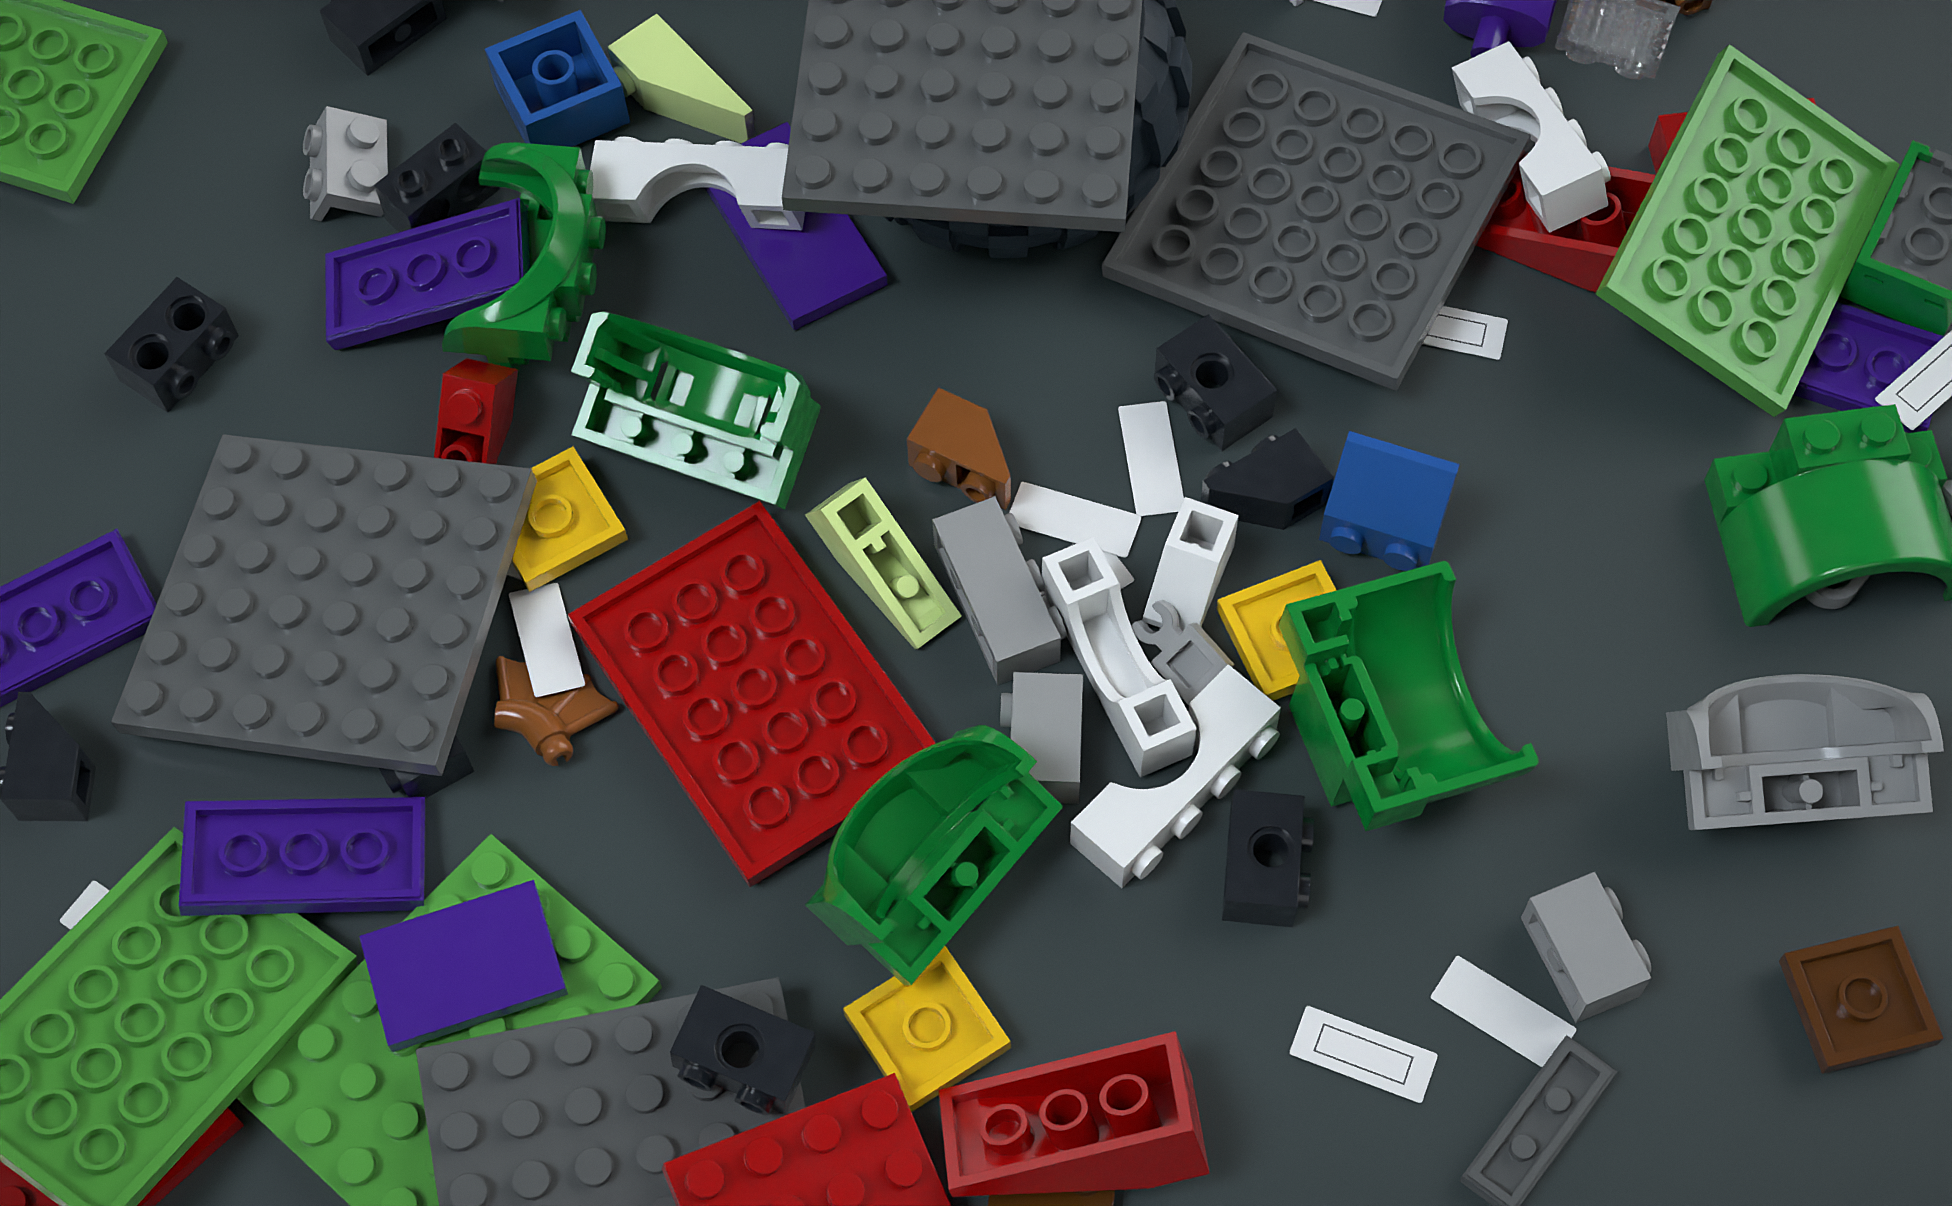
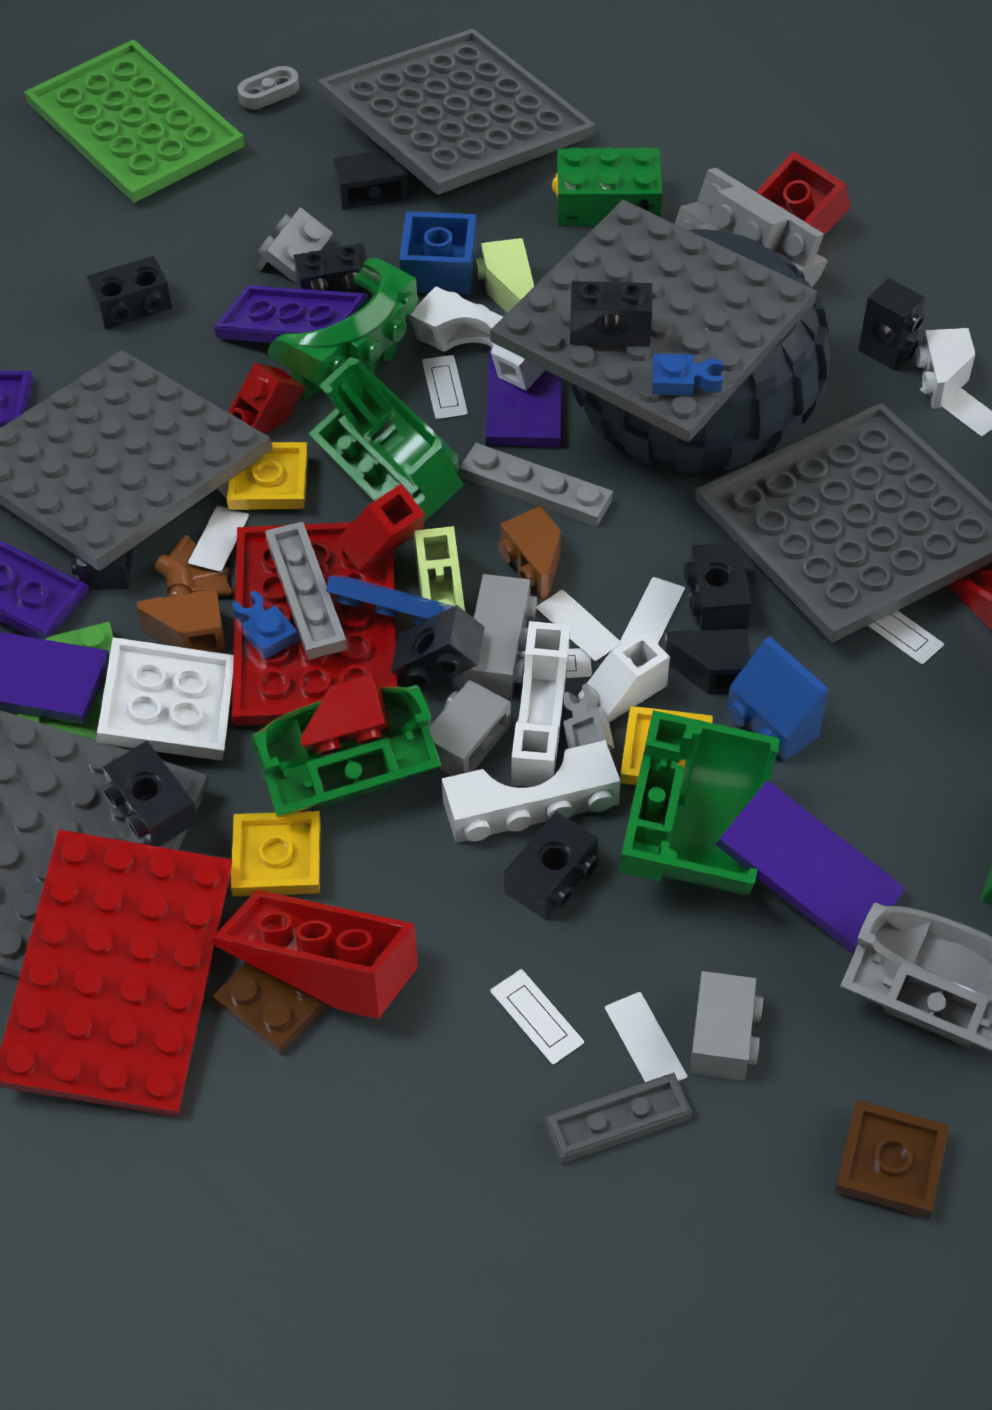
camera: 30 degrees right, 10 degrees down
none -> white plate [96,637,234,761]
none -> dark orange slope [136,590,226,653]
none -> blue plate [232,591,299,660]
none -> light grey plate [265,521,347,660]
none -> red slope [300,674,391,756]
none -> blue plate [326,575,454,624]
none -> red slope [337,483,425,573]
none -> black brick [391,605,485,692]
none -> white sticker [422,355,468,419]
none -> light grey plate [459,443,613,527]
none -> black brick [570,281,652,347]
none -> blue plate [652,354,723,396]
none -> dark purple tile [715,780,906,954]

